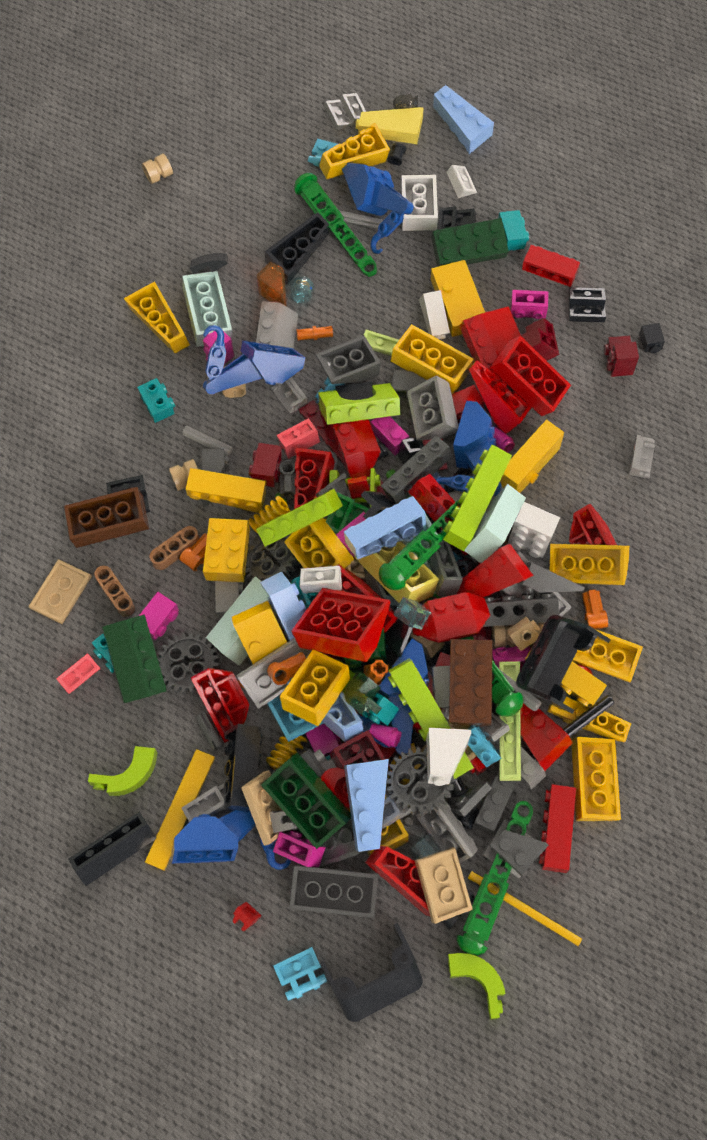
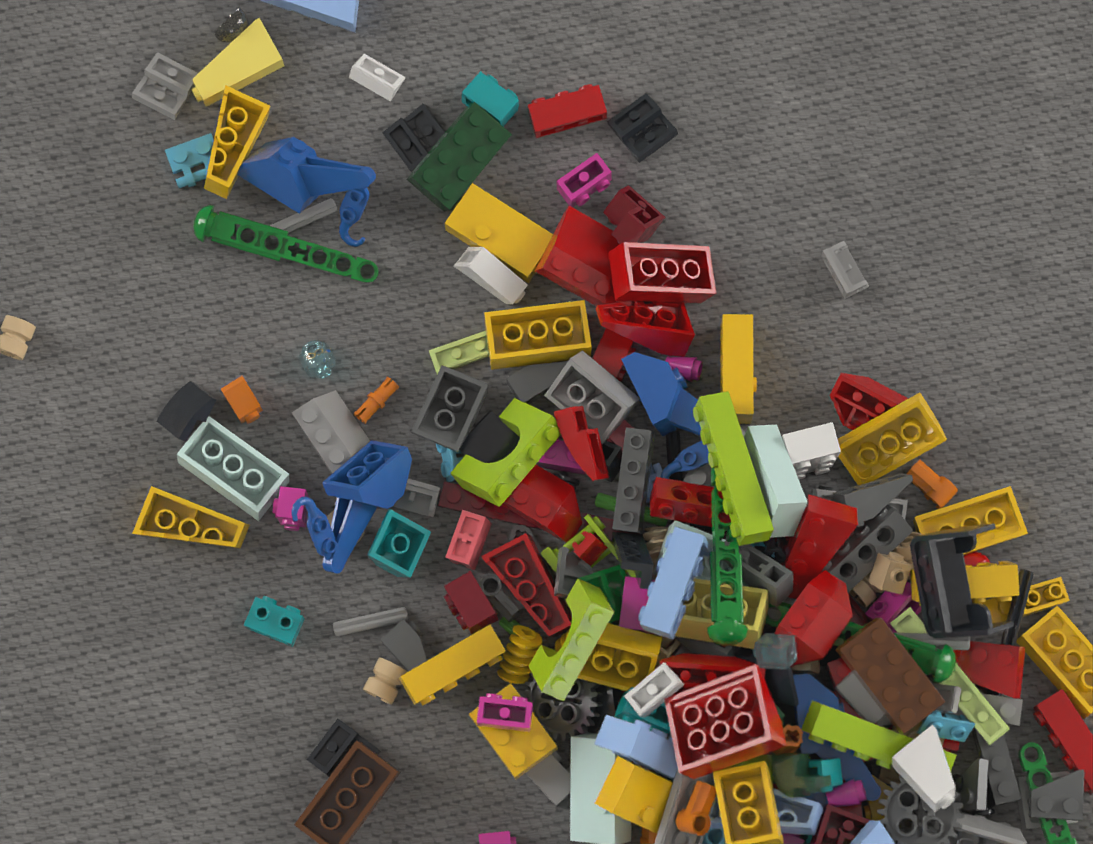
camera: 40 degrees left, 10 degrees up
medium nougat beam [150,526,199,570] -> none
orange piece [179,533,207,572] -> none
clear orange slope [256,262,287,307] -> none
black wedge [265,212,329,285] -> none
black bush [388,143,407,166] -> none
white brick [401,175,438,231] -> none
dark red brick [604,336,639,377] -> none
black brick [639,323,665,353] -> none
none -> orange slope [221,376,263,424]
none -> teal slope [367,509,431,578]
none -> dark pink brick [477,694,533,732]
none -> red slope [554,406,609,481]

